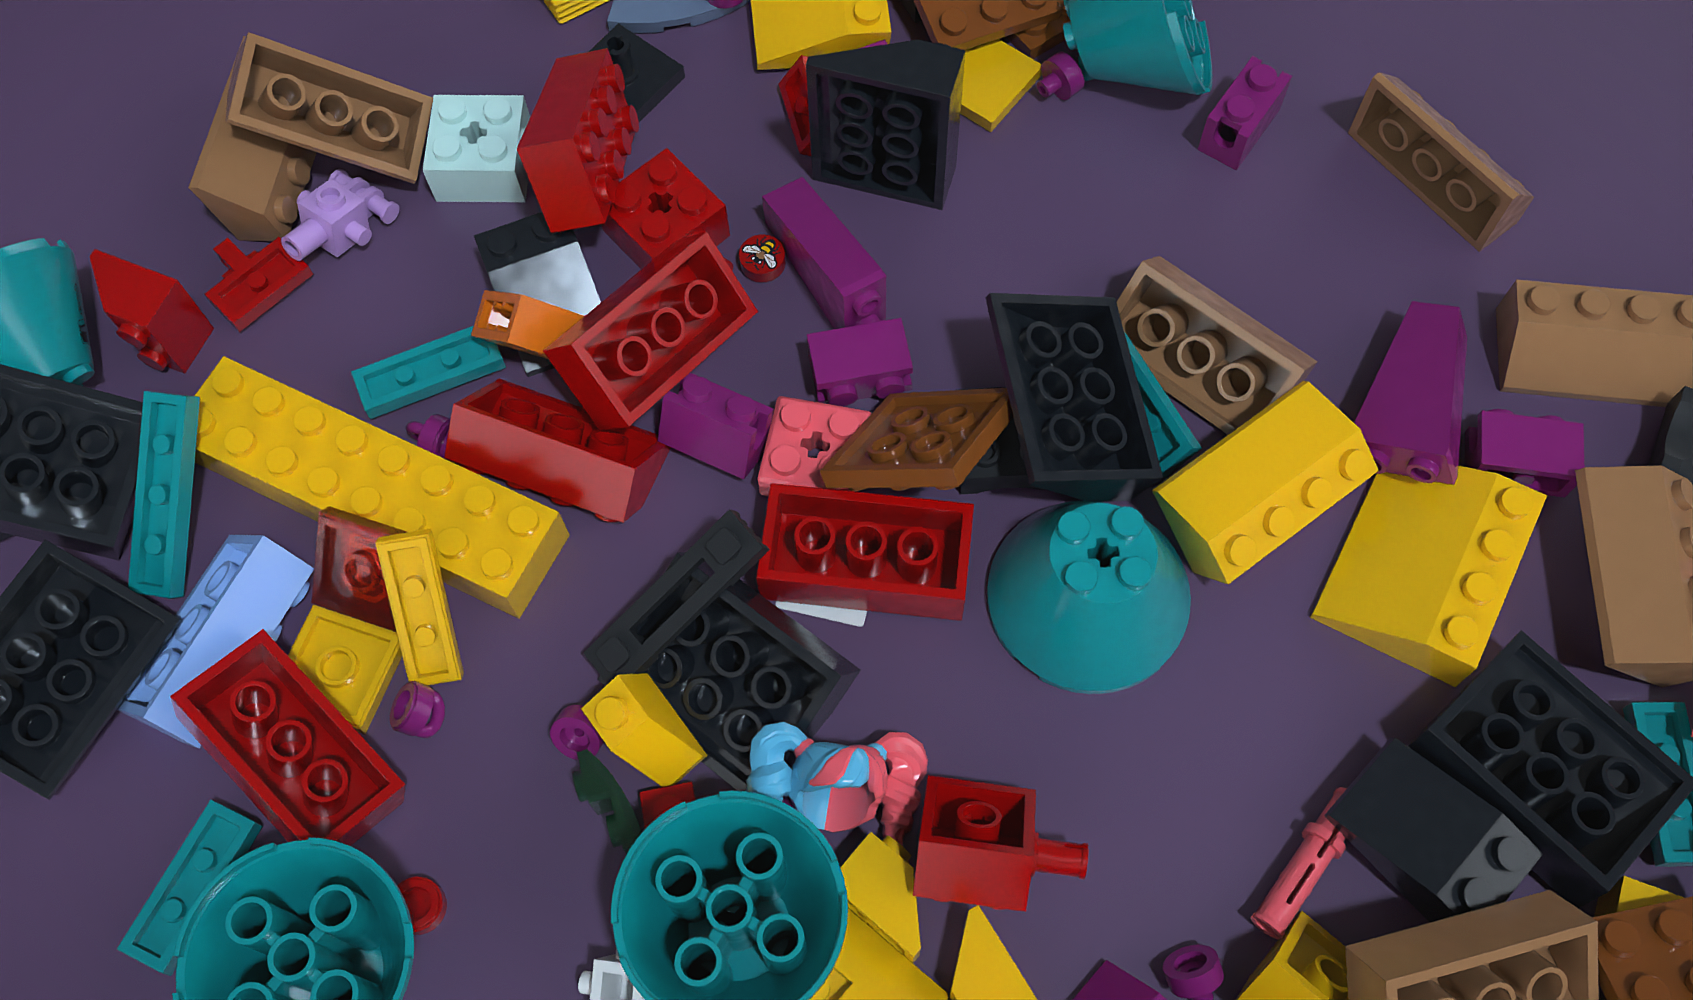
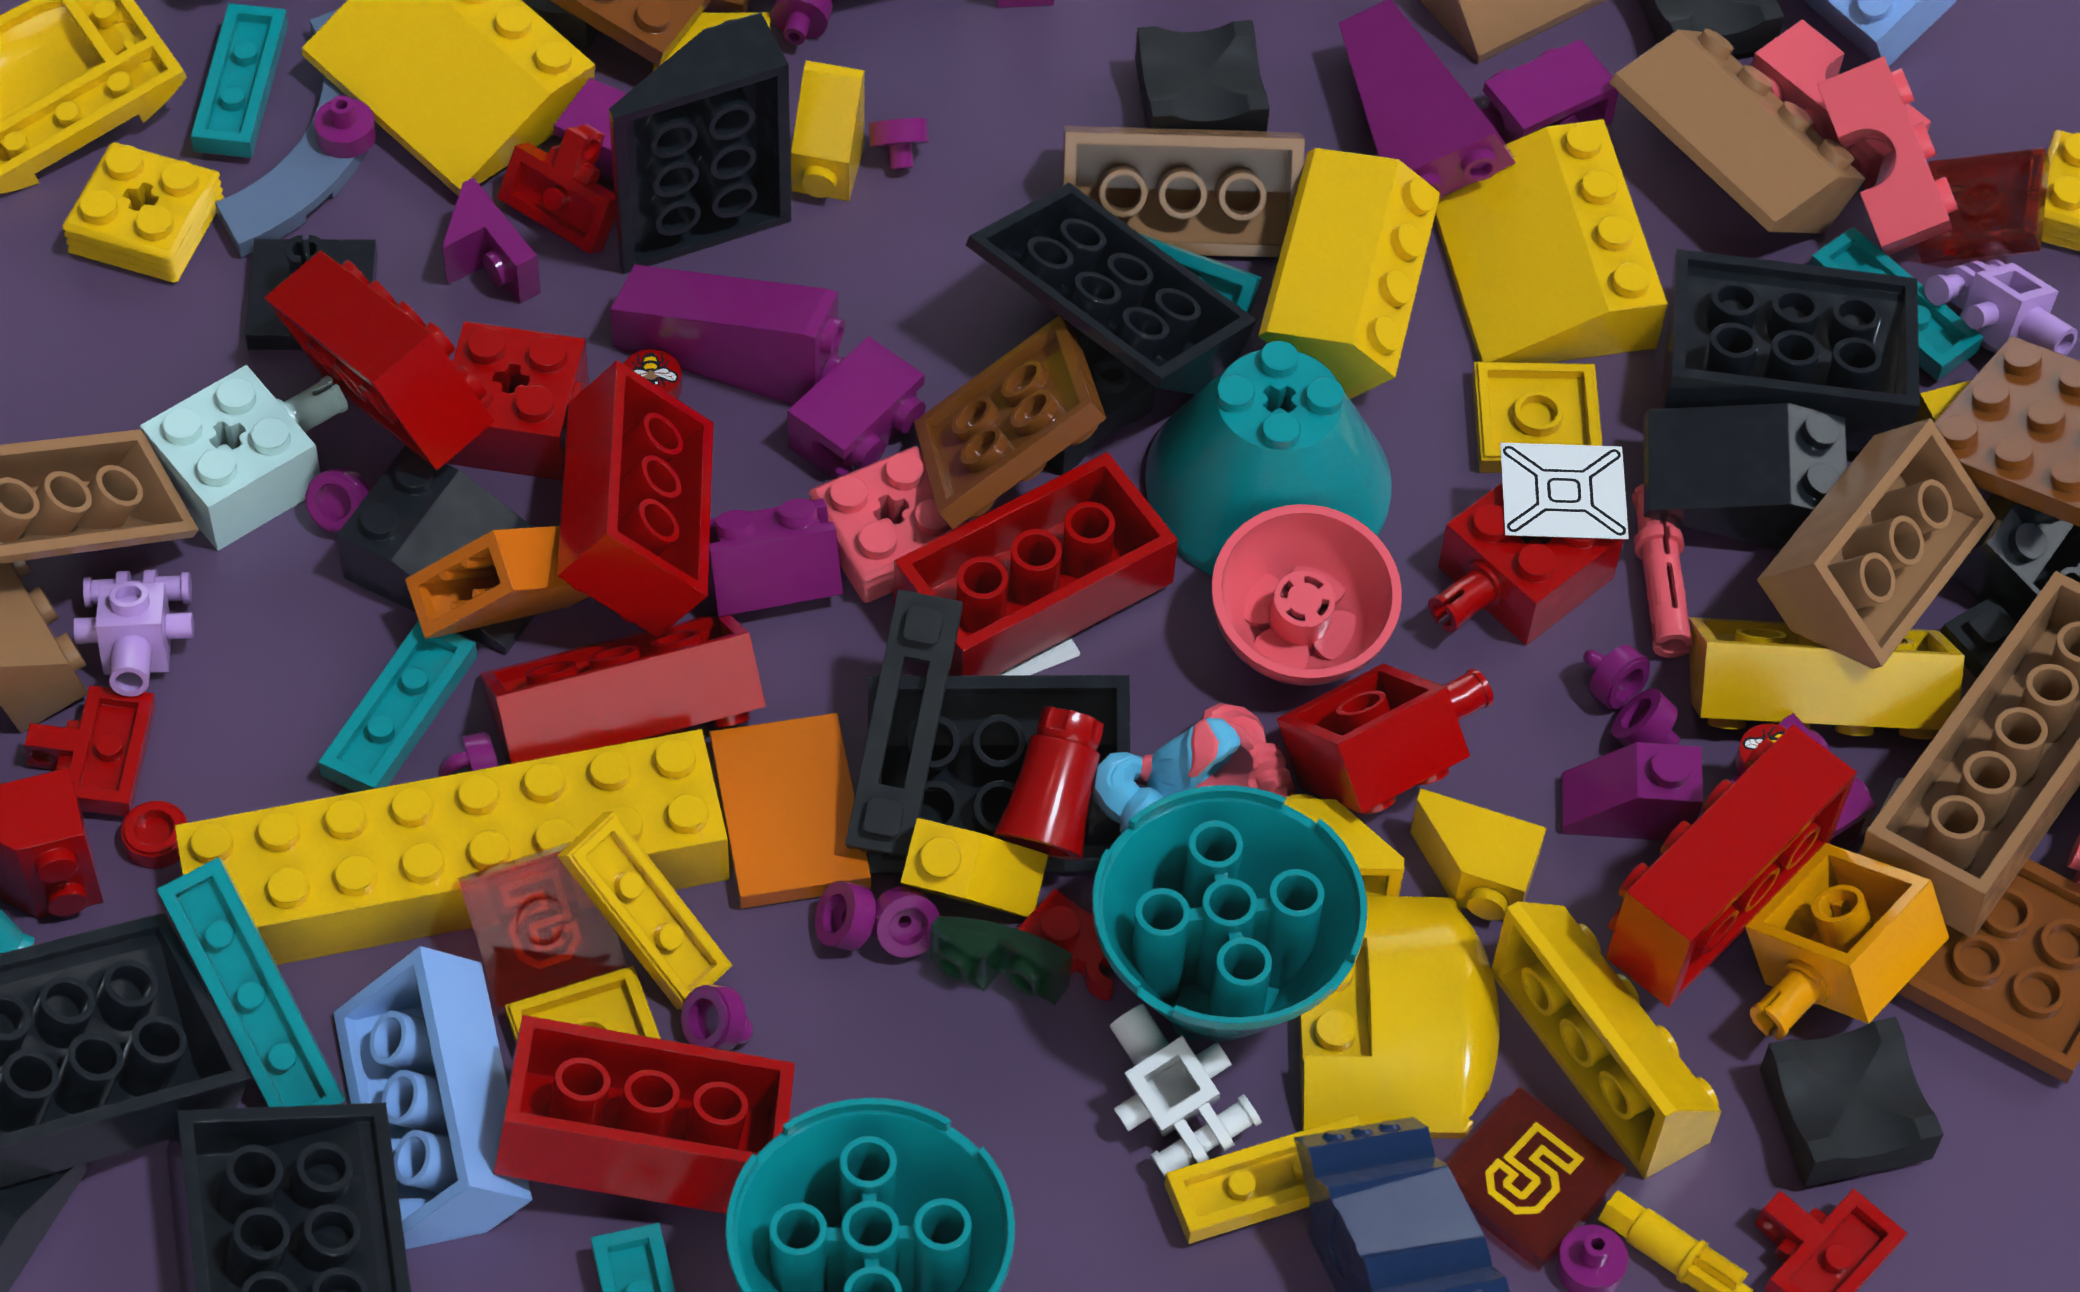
camera: 45 degrees left, 10 degrees down
none -> red tile [121,801,187,869]
none -> magenta tile [305,467,370,532]
none -> magenta slope [442,177,541,304]
none -> orange tile [710,713,871,909]
none -> yellow slope [791,60,865,201]
none -> magenta tile [815,881,876,951]
none -> magenta tile [868,118,929,170]
none -> red plant [993,707,1104,861]
none -> black brick [1135,20,1270,131]
none -> coral piece [1212,504,1402,686]
none -> red brick [1428,483,1624,646]
none -> yellow tile [1472,362,1603,473]
none -> white sticker [1500,443,1629,539]
none -> magenta tile [1583,645,1650,710]

